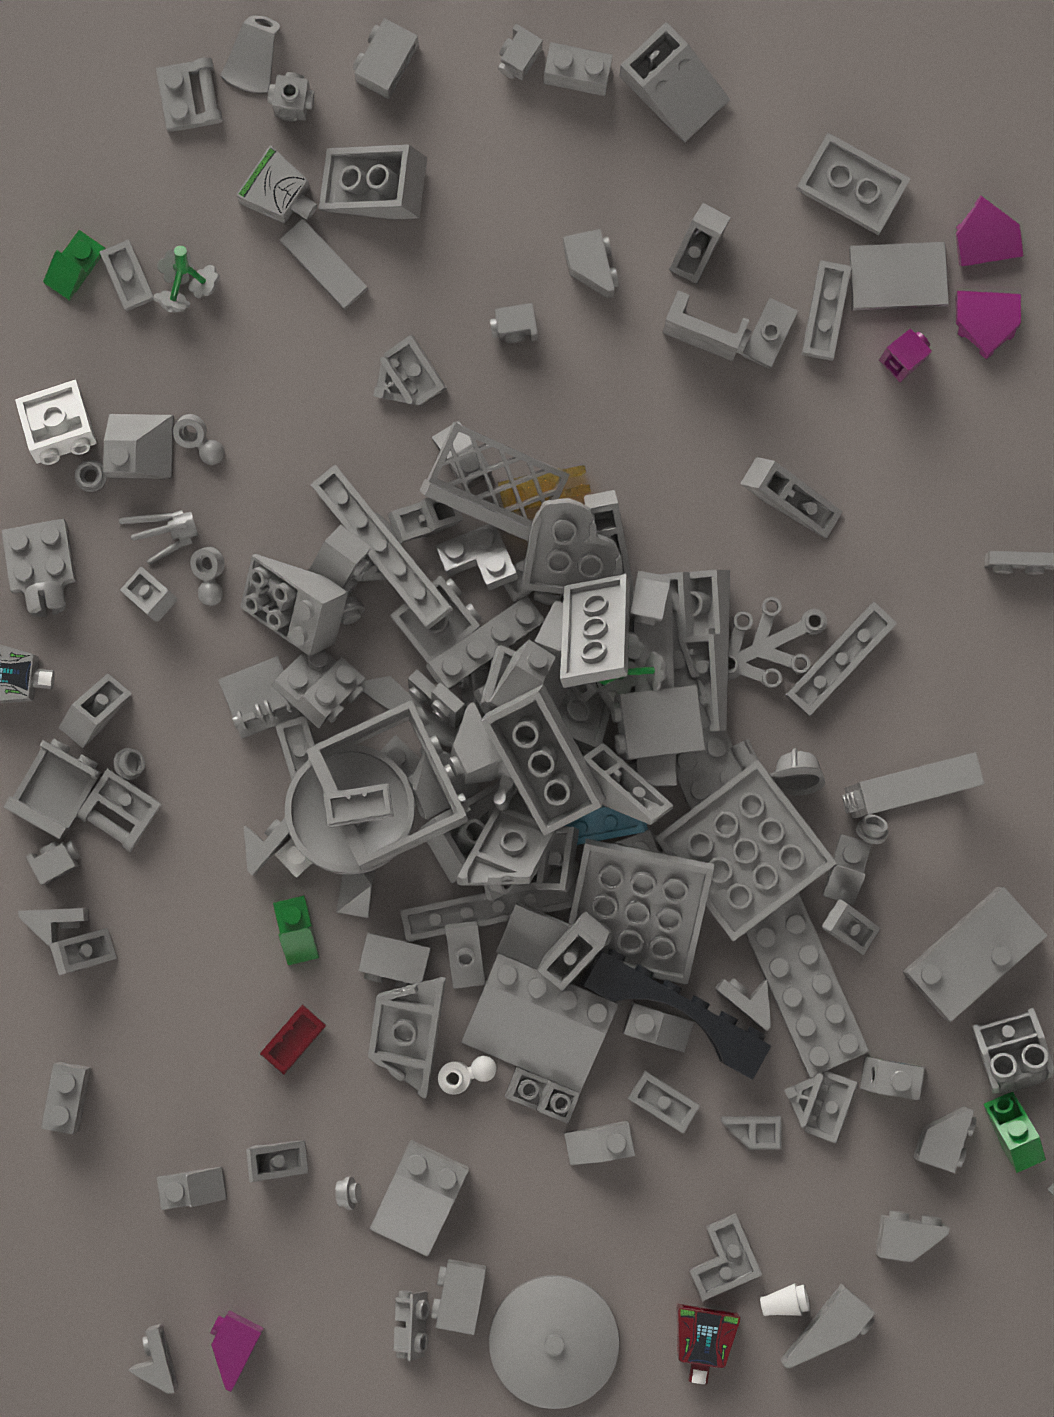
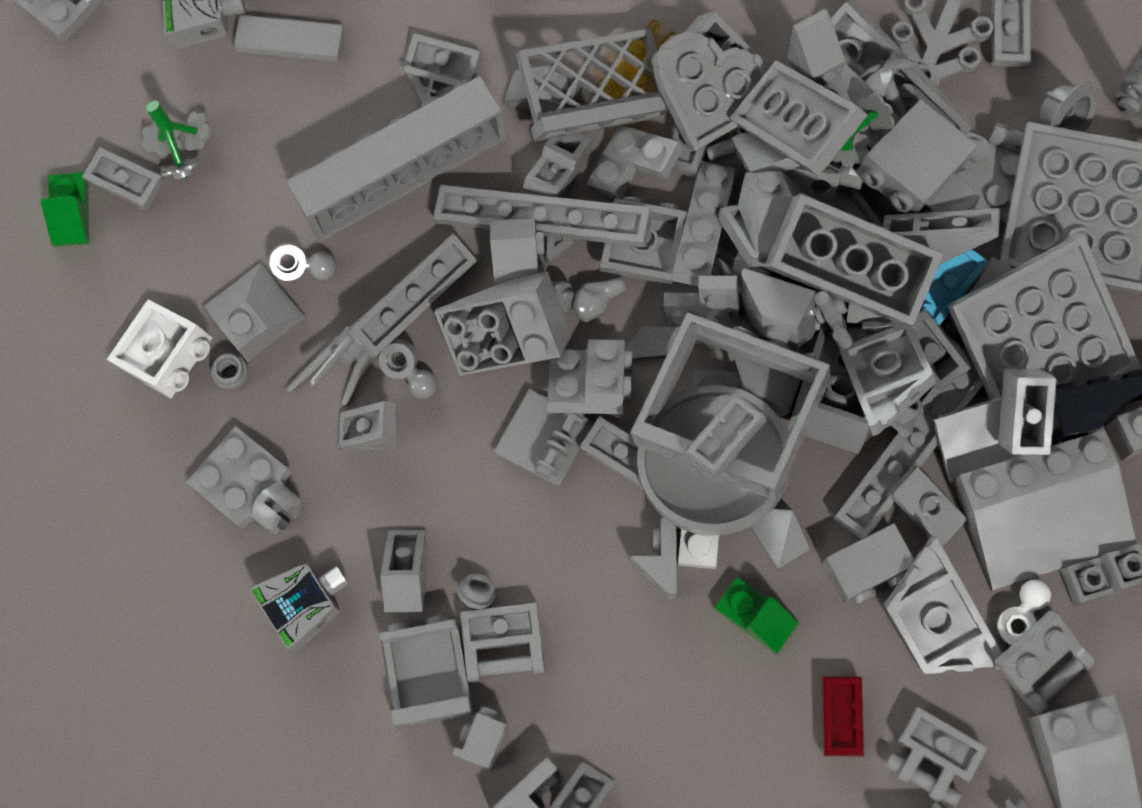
camera: 30 degrees left, 10 degrees down
none -> light grey brick [286,76,507,242]
none -> light grey plate [347,233,477,358]
none -> light grey animal [572,276,627,323]
none -> light grey plant [860,59,918,118]
none -> light grey plate [884,707,988,807]
none -> light grey plate [994,610,1096,715]

